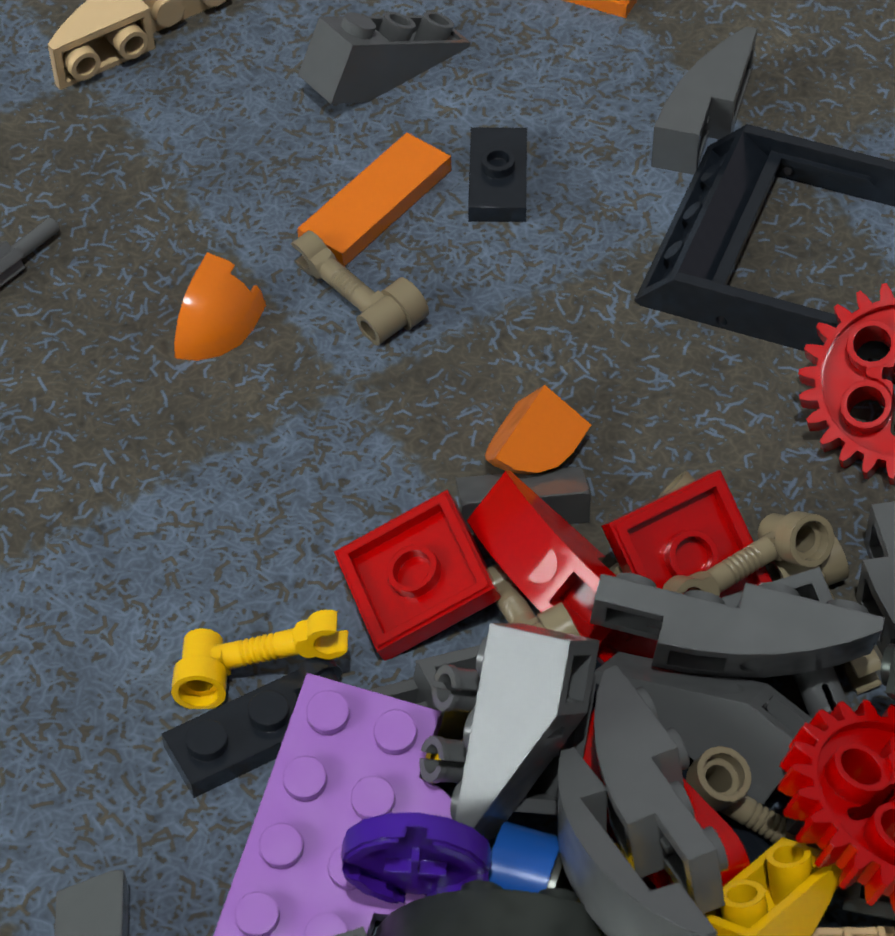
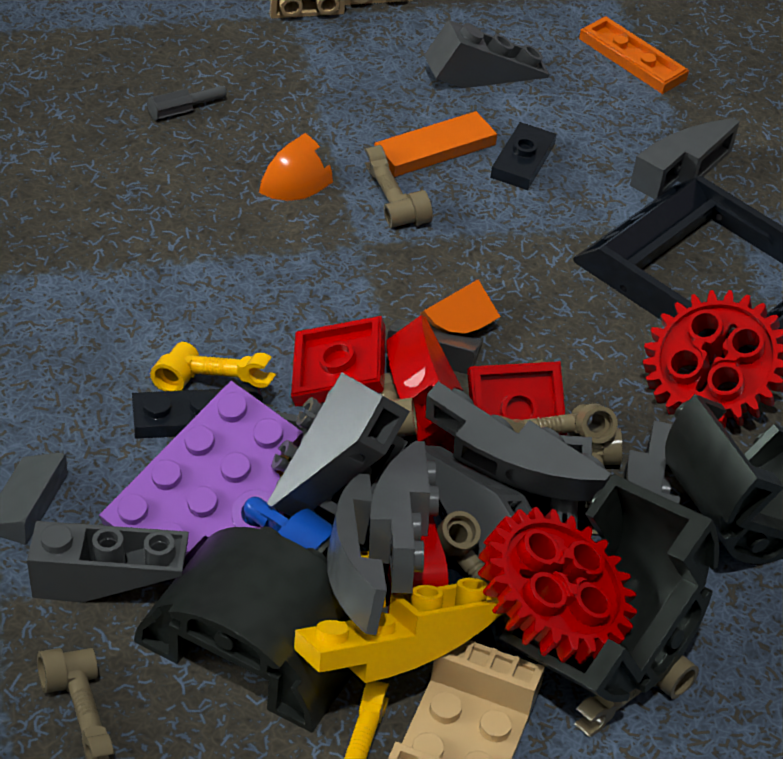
camera: 15 degrees right, 5 degrees down
dark purple tile [341,812,492,904] -> none

